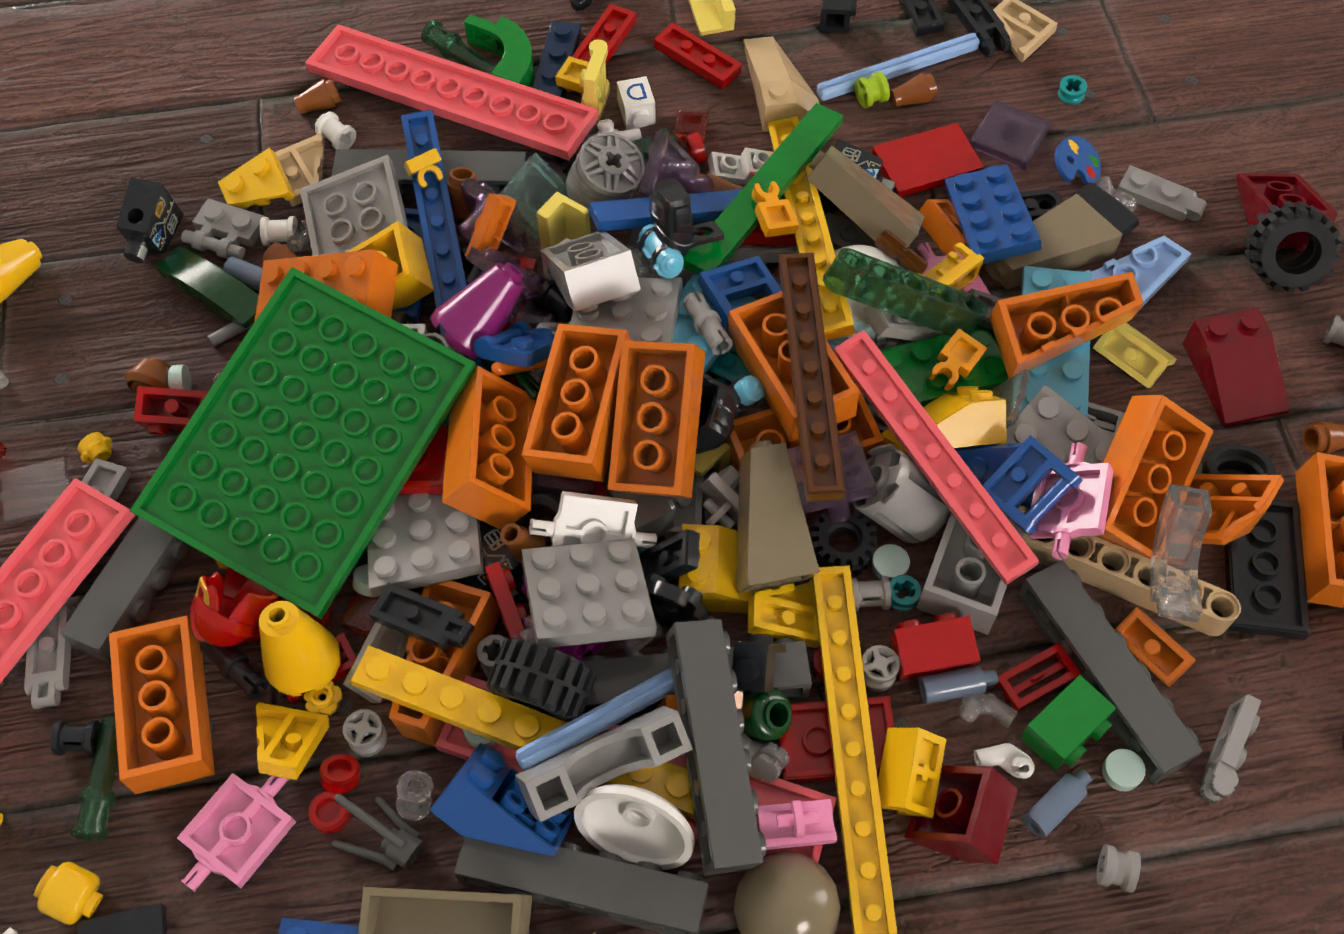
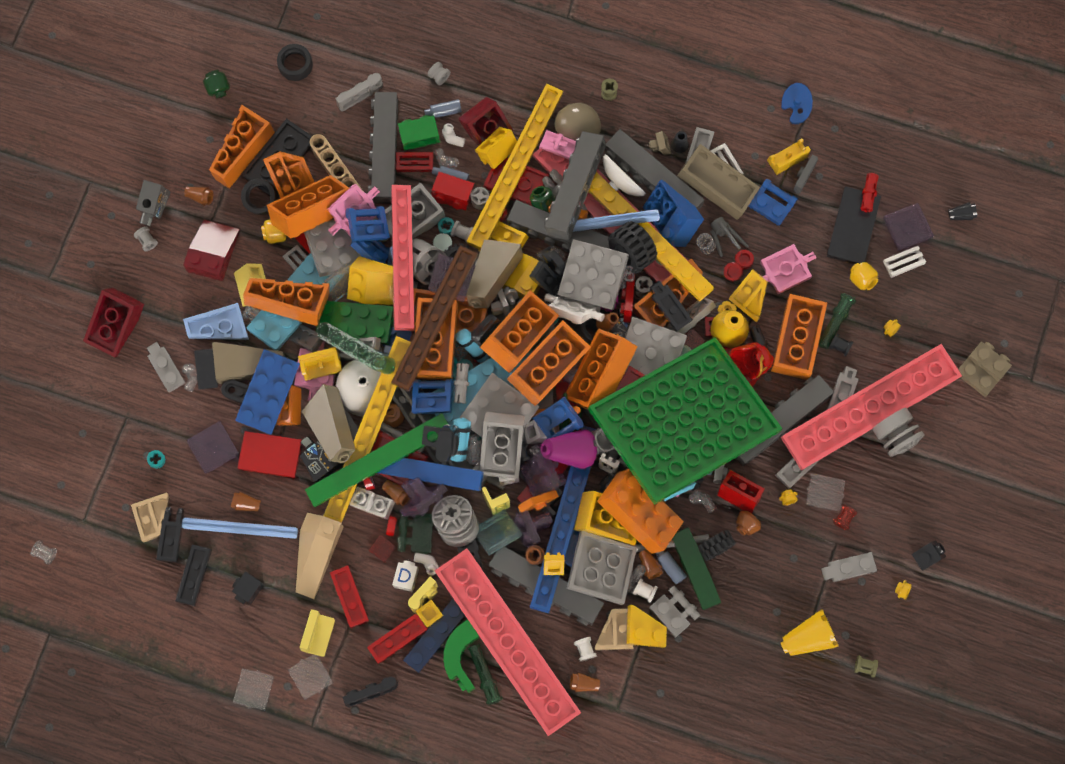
camera: 150 degrees left, 15 degrees up
black torso [117,177,184,263] -> none
tile [168,364,192,390] -> none
light grey wheel [343,709,387,757] -> none
light grey arch [515,706,693,822] -> none
black bracket [732,634,786,693] -> none
light orange plate [752,181,799,238] -> none
lime wheel [854,71,890,108] -> none
reddish brown piece [875,230,928,276] -> none
light orange plate [929,329,987,391] -> none
blue piece [1054,136,1101,185] -> none
light aqua tile [1102,749,1146,791] -> none
orange slope [1115,607,1197,687] -> none
clear arch [1150,484,1213,623] -> none
black tyre [1244,201,1342,293] -> none
none -> black tyre [698,530,736,561]

